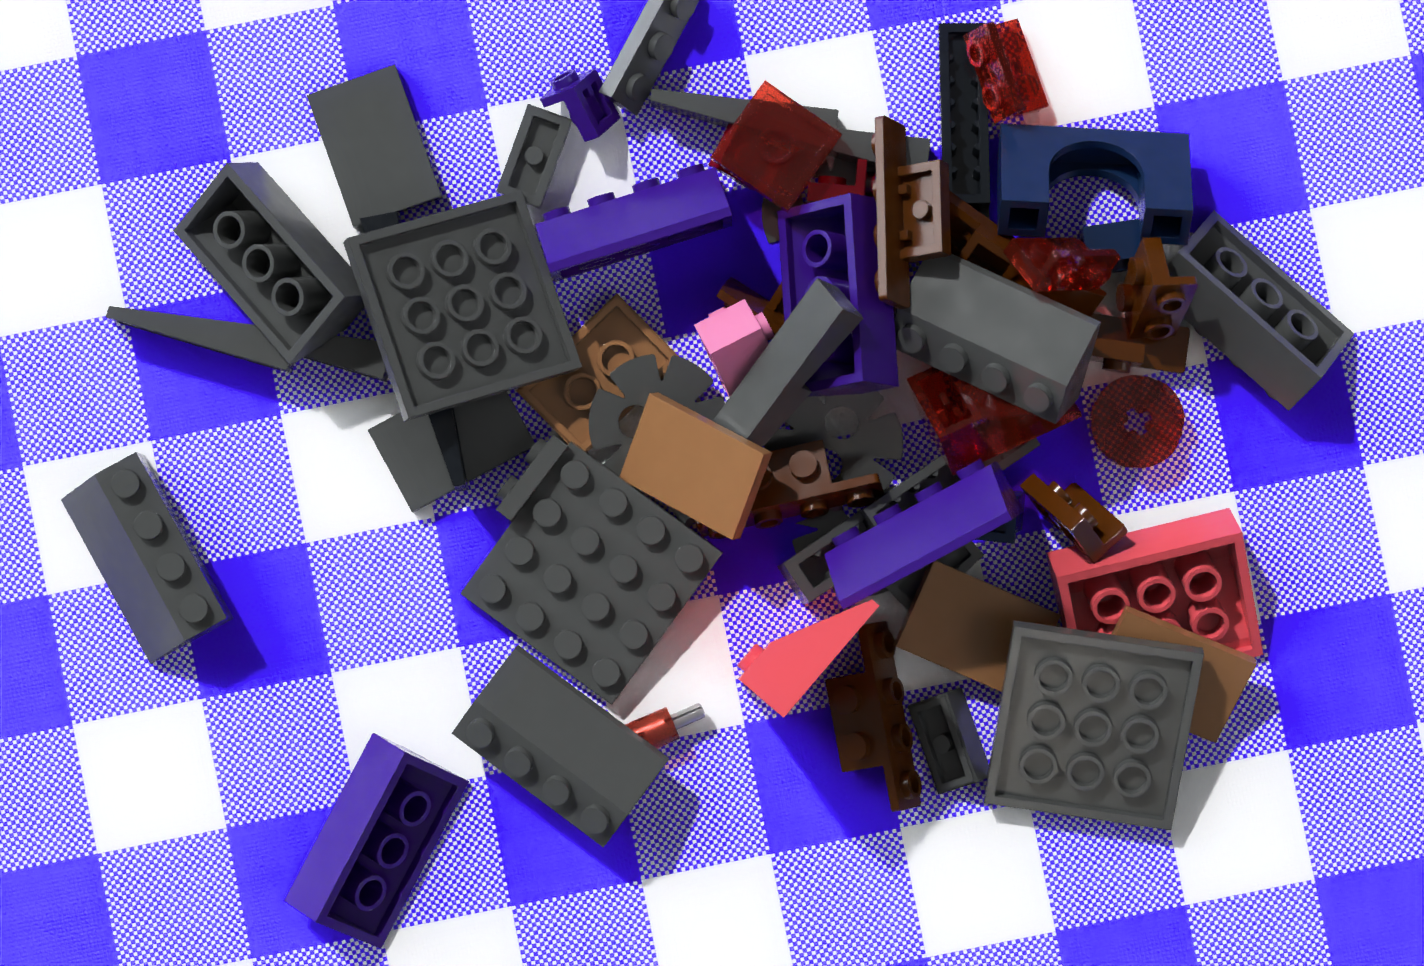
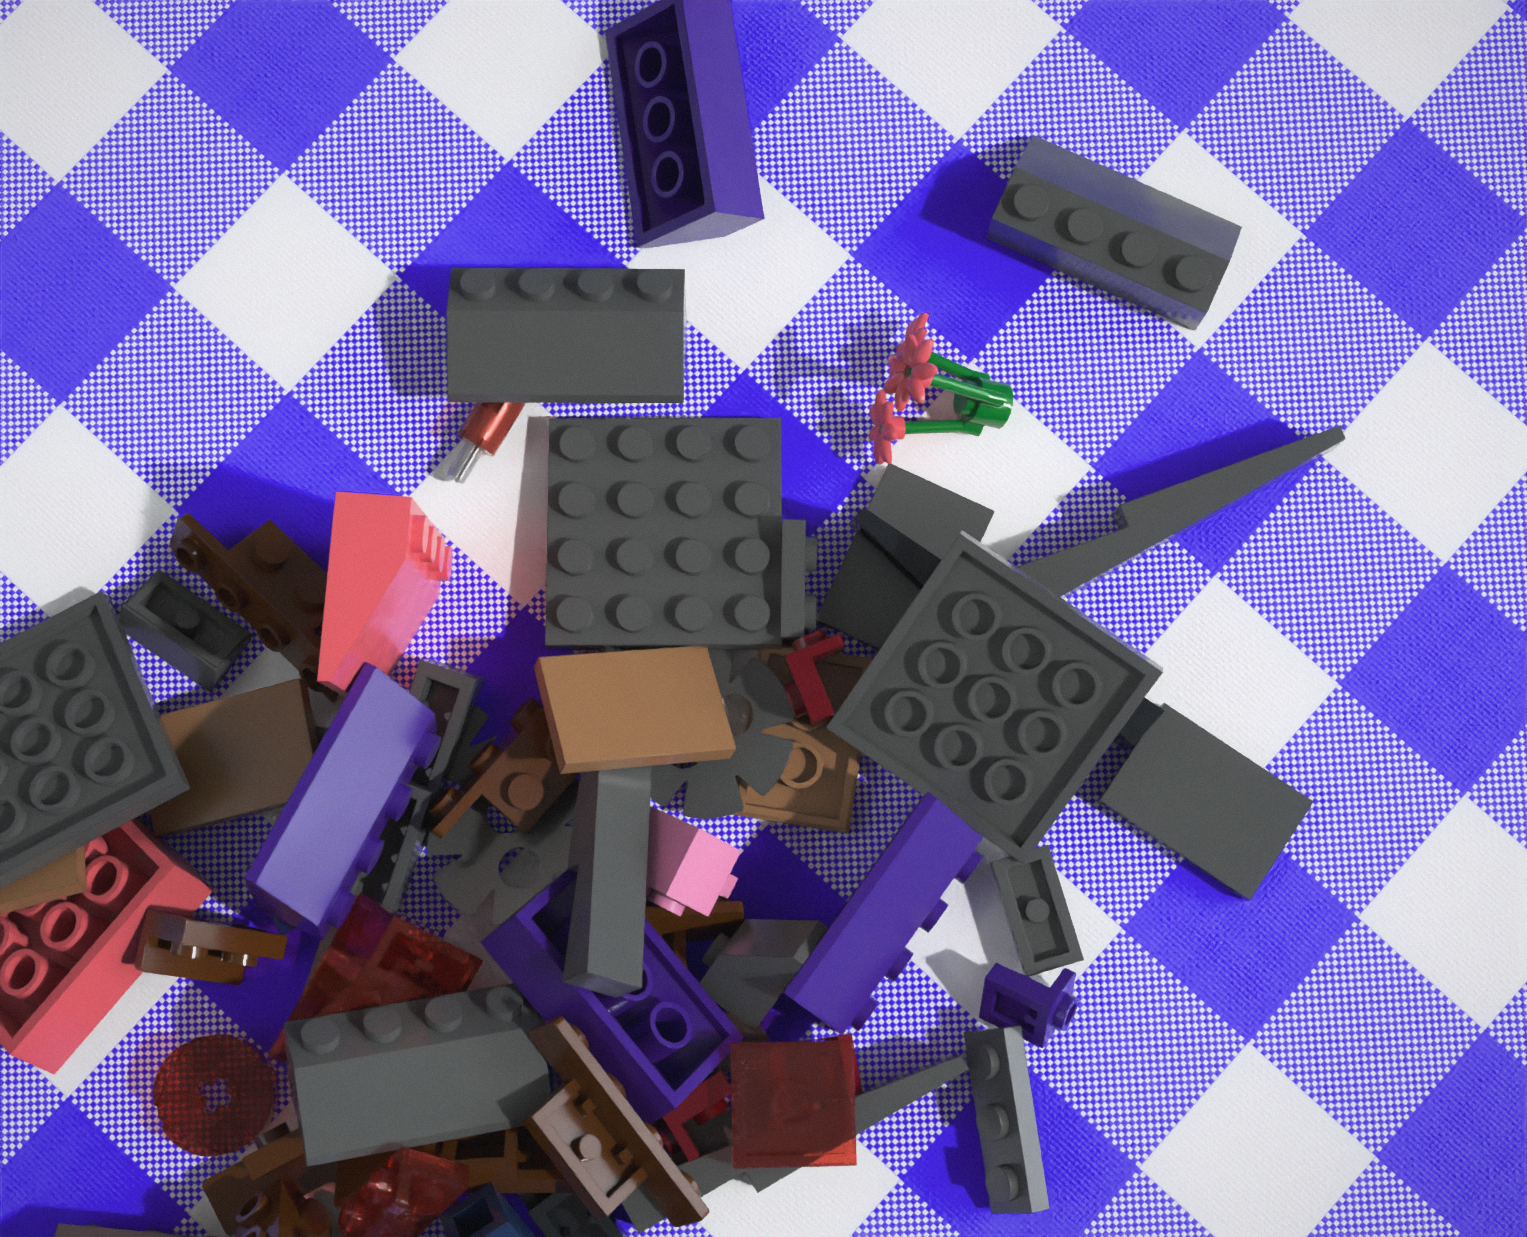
camera: 145 degrees right, 5 degrees down
dark grey slope [173,162,365,364] -> none
none -> dark grey slope [700,919,829,1031]
none -> dark red bracket [783,630,845,727]
none -> plant [869,313,1014,465]

